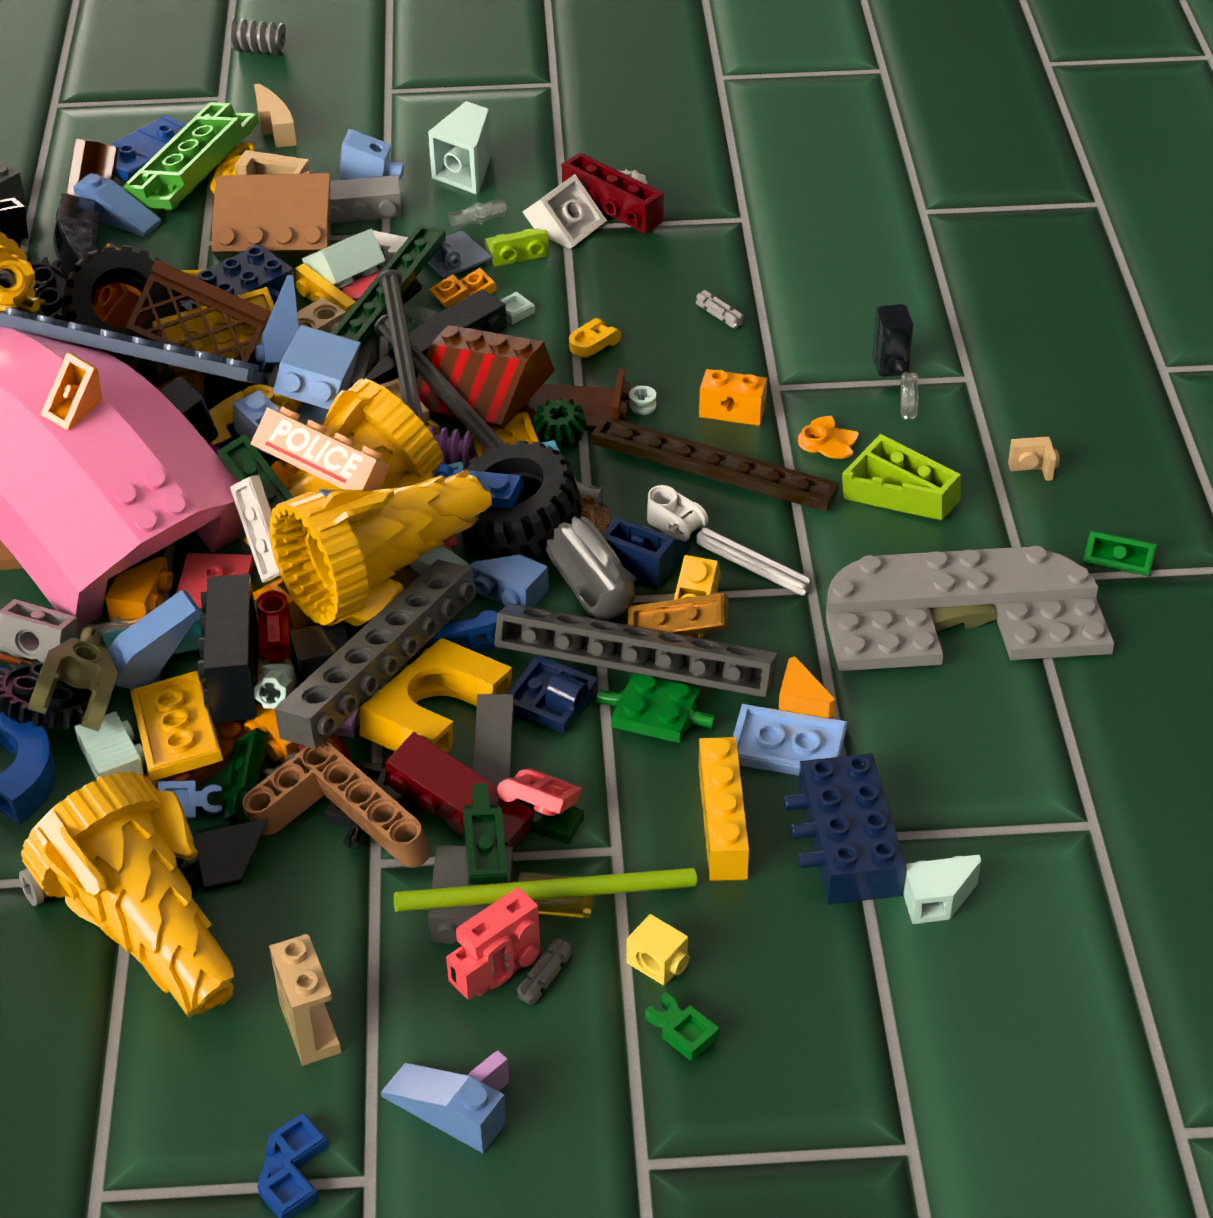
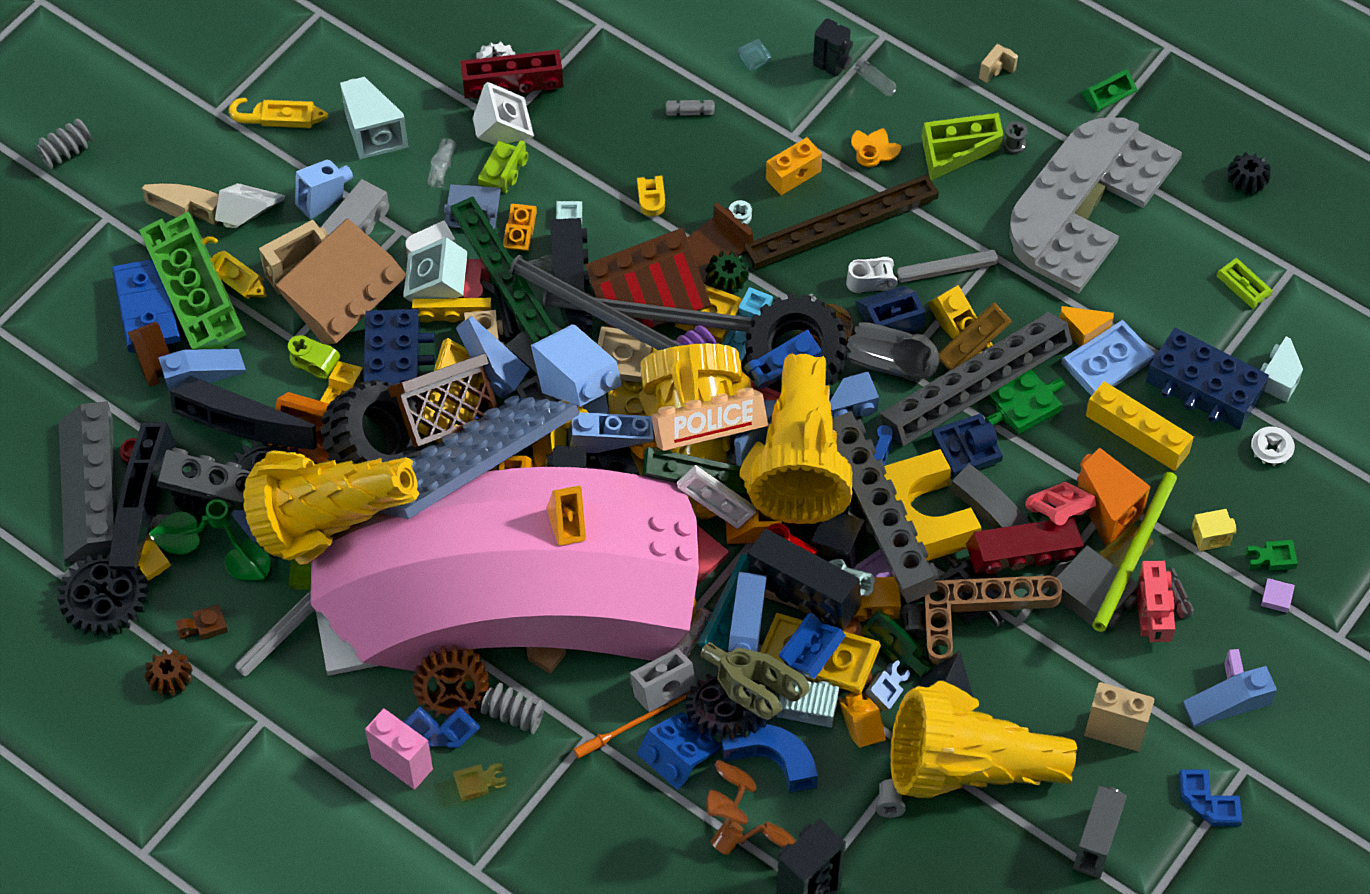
camera: 50 degrees left, 15 degrees up
dark green hinge [463,783,508,884] -> none
none -> white slope [215,183,285,228]
none -> yellow plate [229,98,329,128]
none -> lime piece [288,335,340,379]
none -> clear light blue tile [737,39,771,70]
none -> blue bracket [779,613,846,679]
none -> dark grey bush [1003,121,1028,154]
none -> dark grey brick [1073,786,1127,878]
none -> orange slope [1077,448,1150,548]
none -> lime tile [1217,258,1273,309]
none -> black gear [1227,151,1271,195]
none -> white gear [1251,427,1295,466]
none -> lavender tile [1261,578,1295,613]

